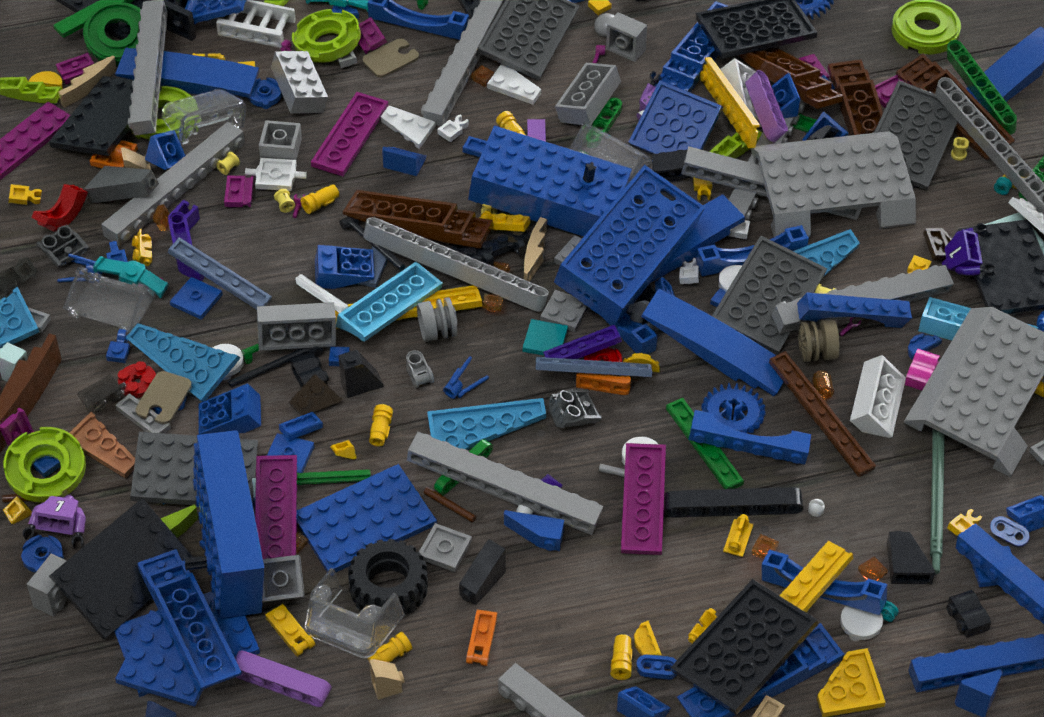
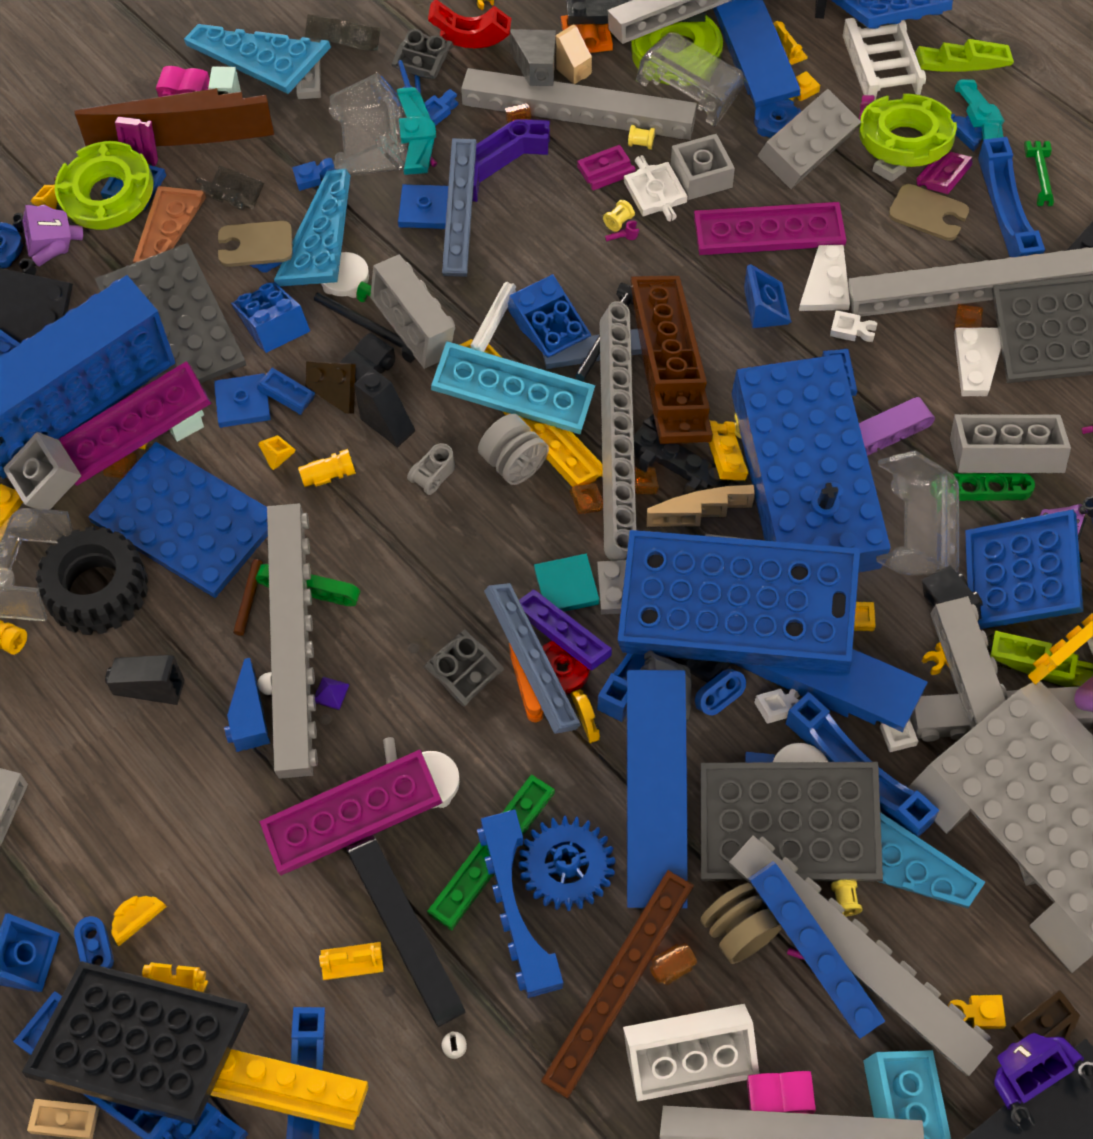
camera: 65 degrees right, 10 degrees up
light grey plate [115,394,171,433] -> none
red plate [118,361,156,398] -> none
yellow hinge [132,229,152,266] -> none
blue slope [145,130,186,170] -> none
green axle [297,470,371,485] -> none
yellow axle [300,184,339,214] -> none
blue plate [329,346,350,366] -> none
light grey plate [419,523,472,572] -> none
dark azure wing [427,398,546,450] -> none
blue plant [443,356,489,399] -> none
orange plate [466,610,497,666] -> none
yellow axle [496,111,527,136] -> none
yellow axle [610,634,633,680] -> none
clear orange plate [752,534,779,559] -> none
blue tile [908,333,942,360] -> none

